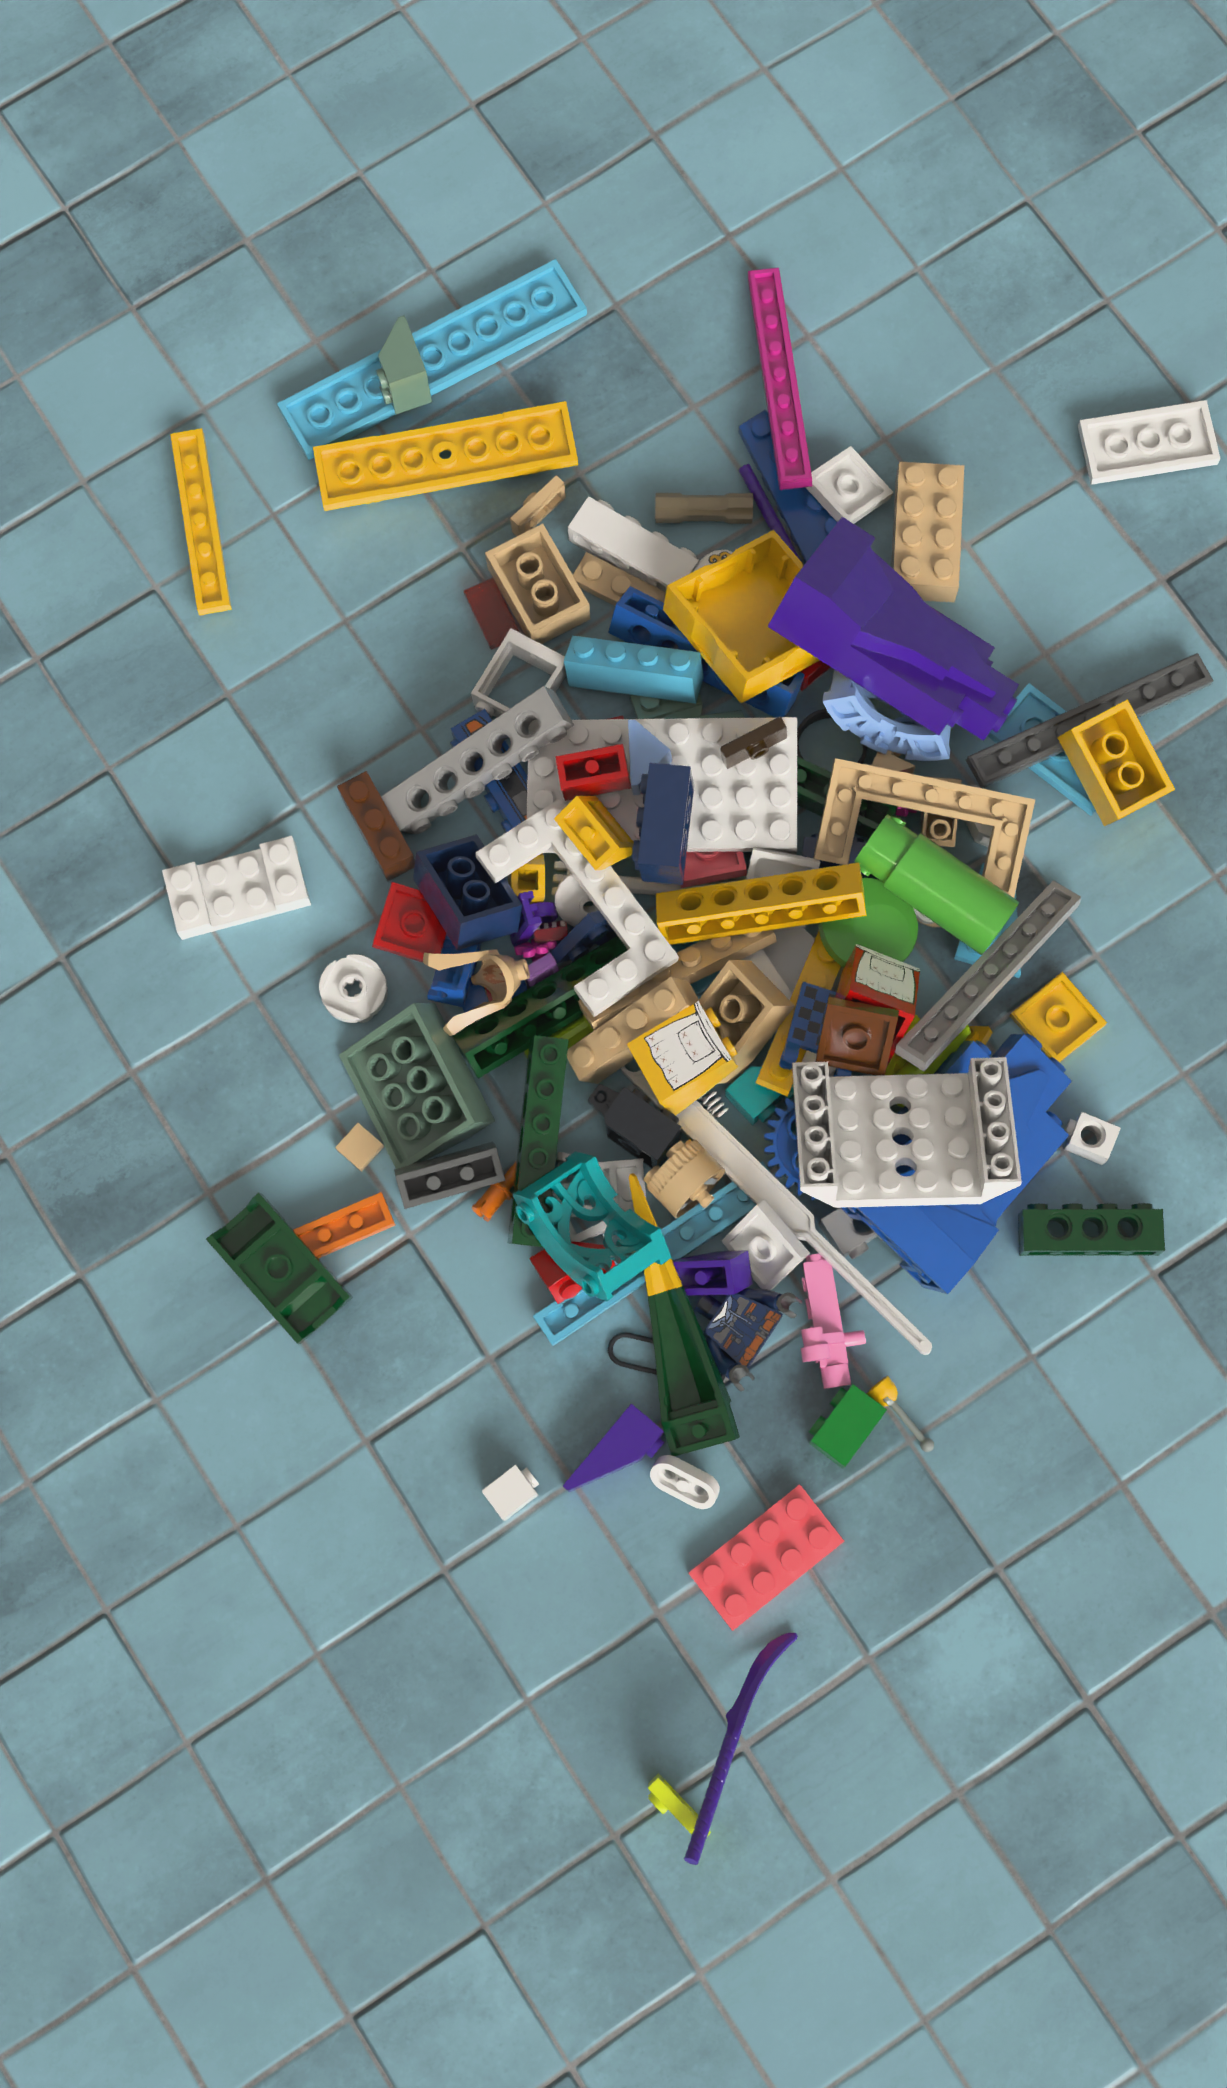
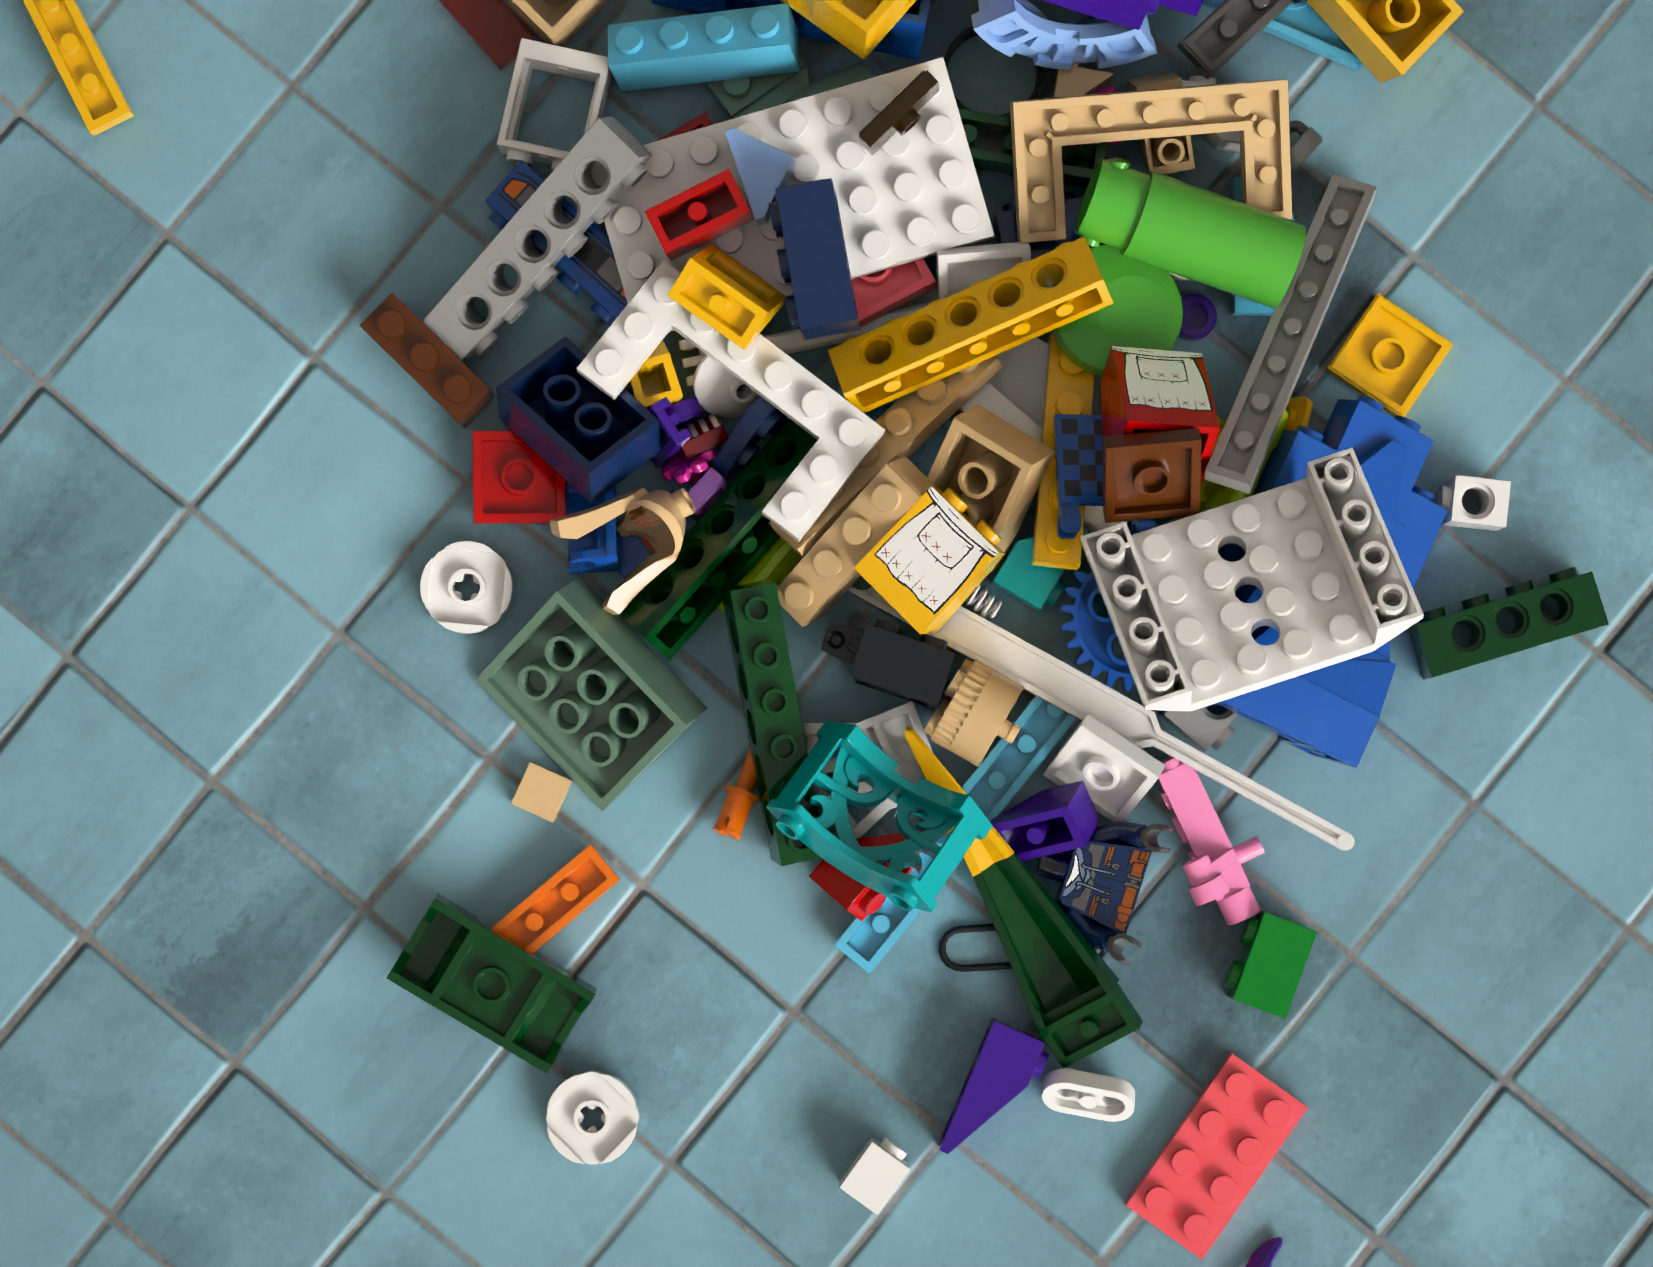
camera: 25 degrees left, 10 degrees up
white piece [162,836,311,940] -> none
dark grey brick [394,1142,505,1209] -> none
hinge [866,1376,934,1452] -> none
none -> white plate [546,1070,640,1165]
none -> dark purple tile [1178,294,1217,341]
none -> dark grey tile [1289,120,1323,171]

